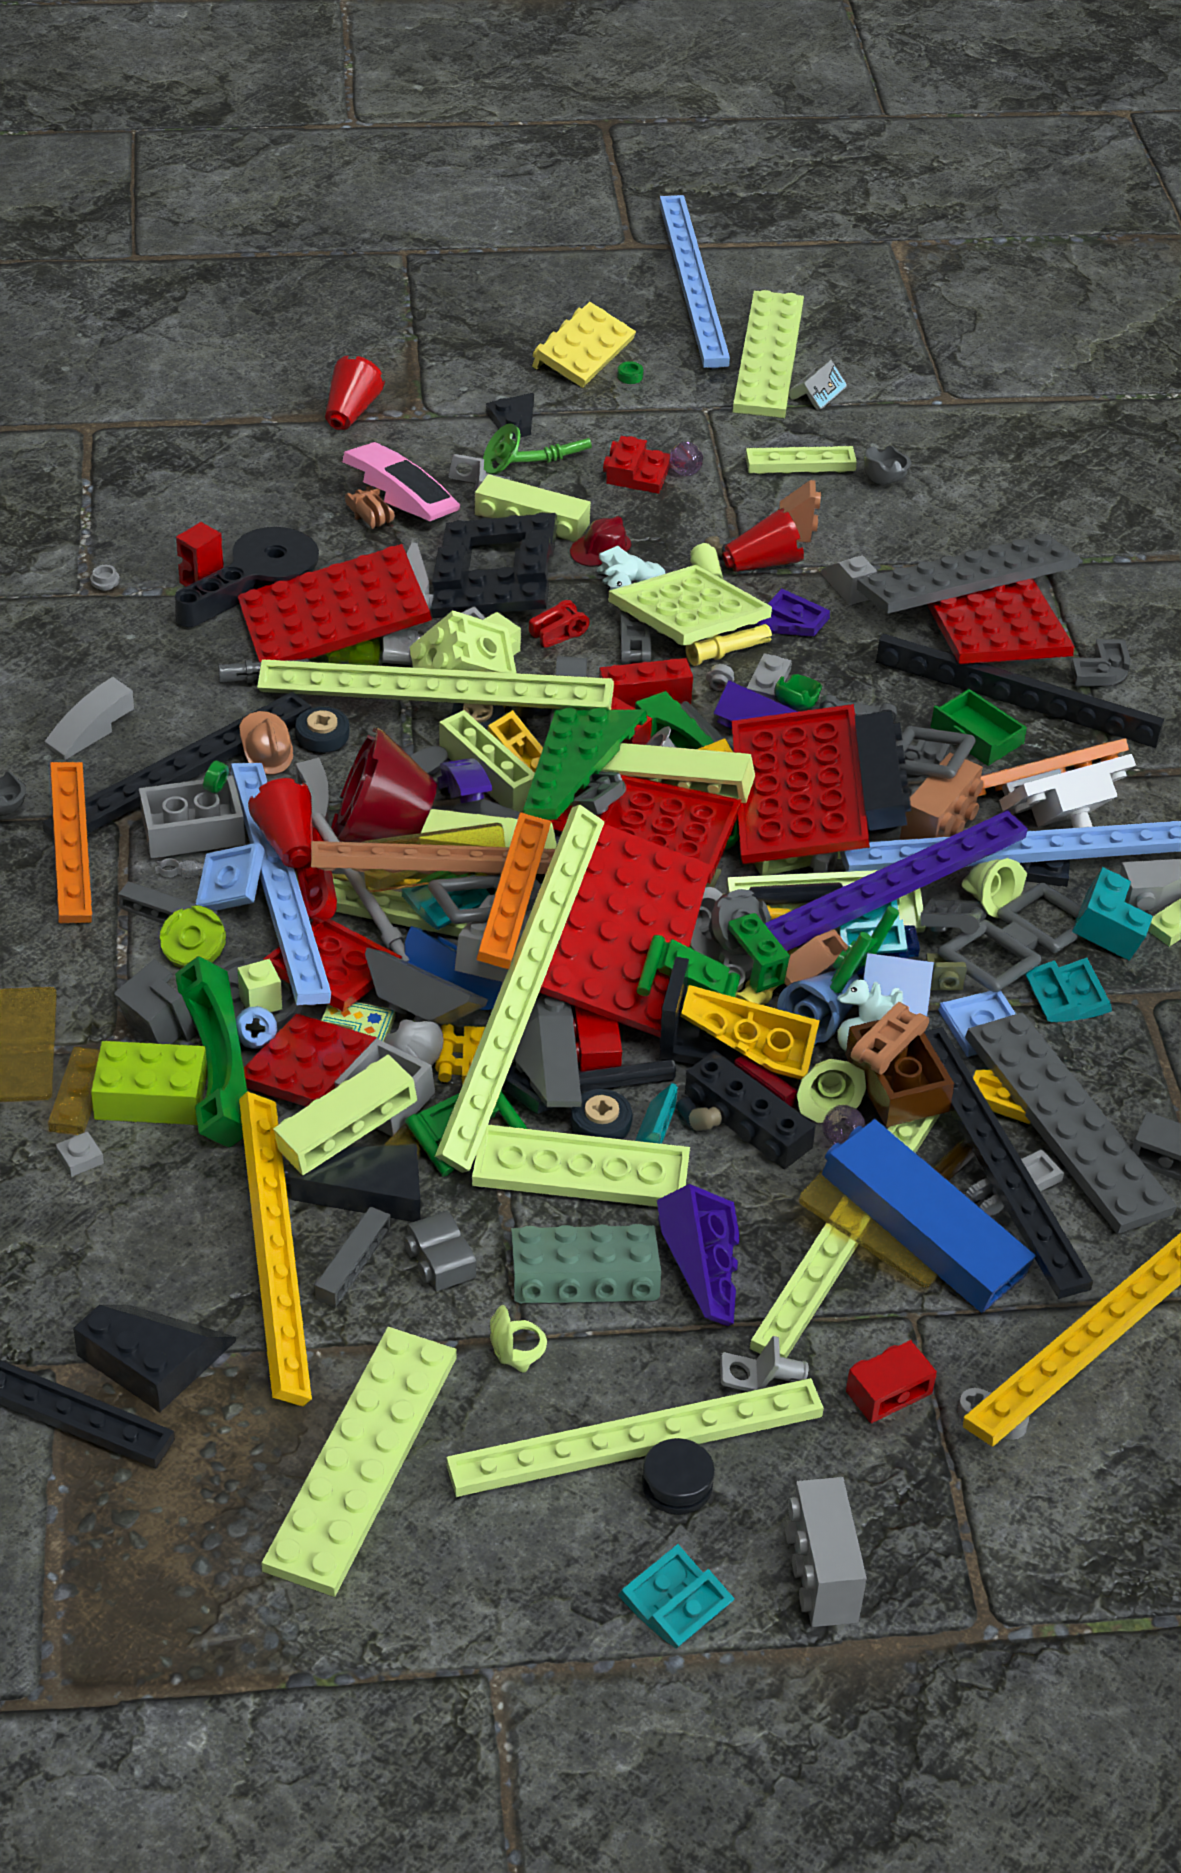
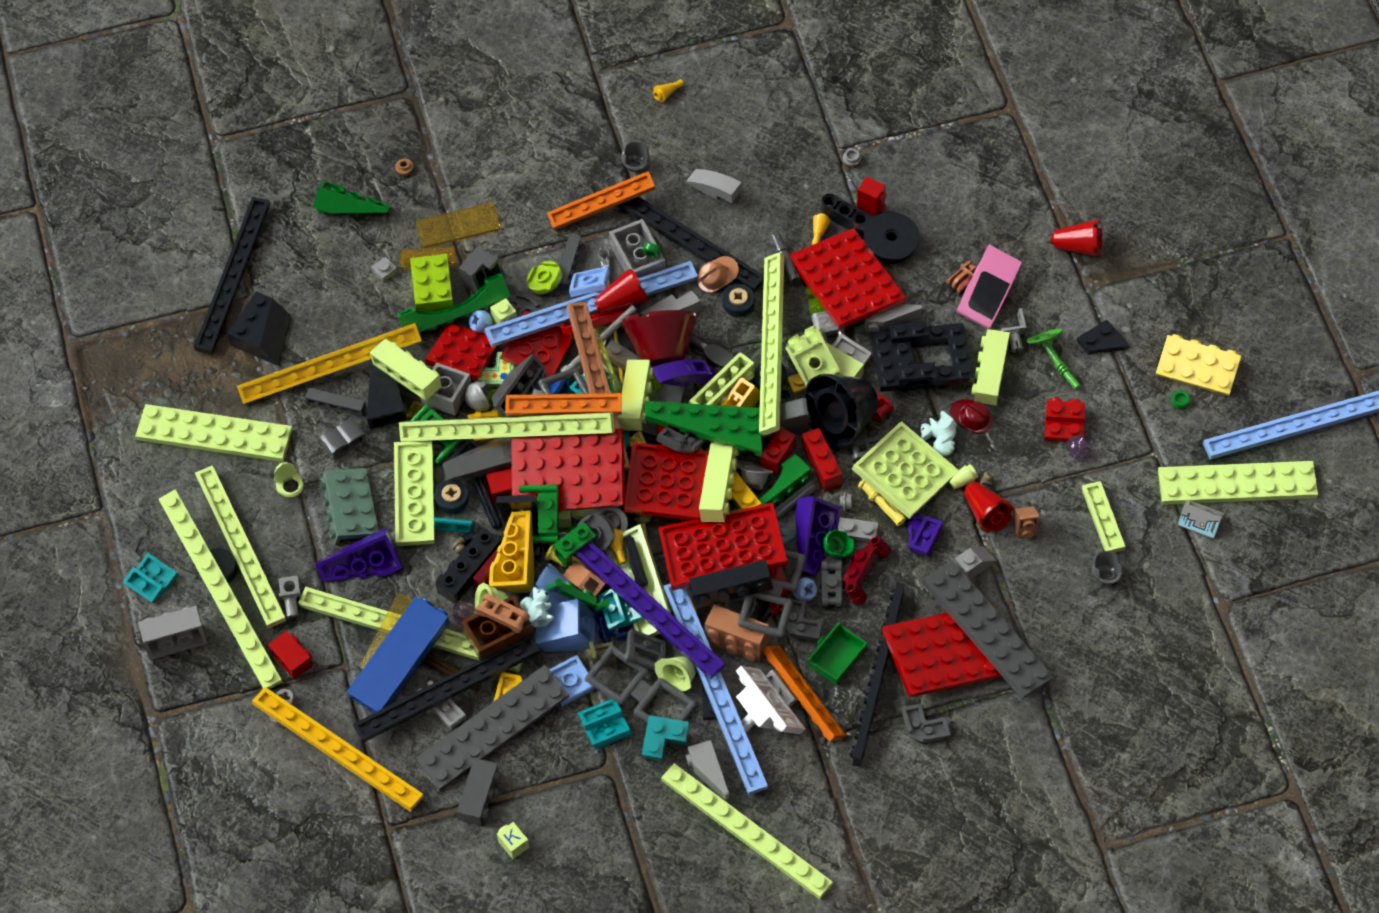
camera: 85 degrees right, 15 degrees up
none -> yellowish green plate [159,489,283,689]
none -> black cone [804,373,879,448]
none -> yellow cone [812,213,831,245]
none -> dark red plate [842,536,891,605]

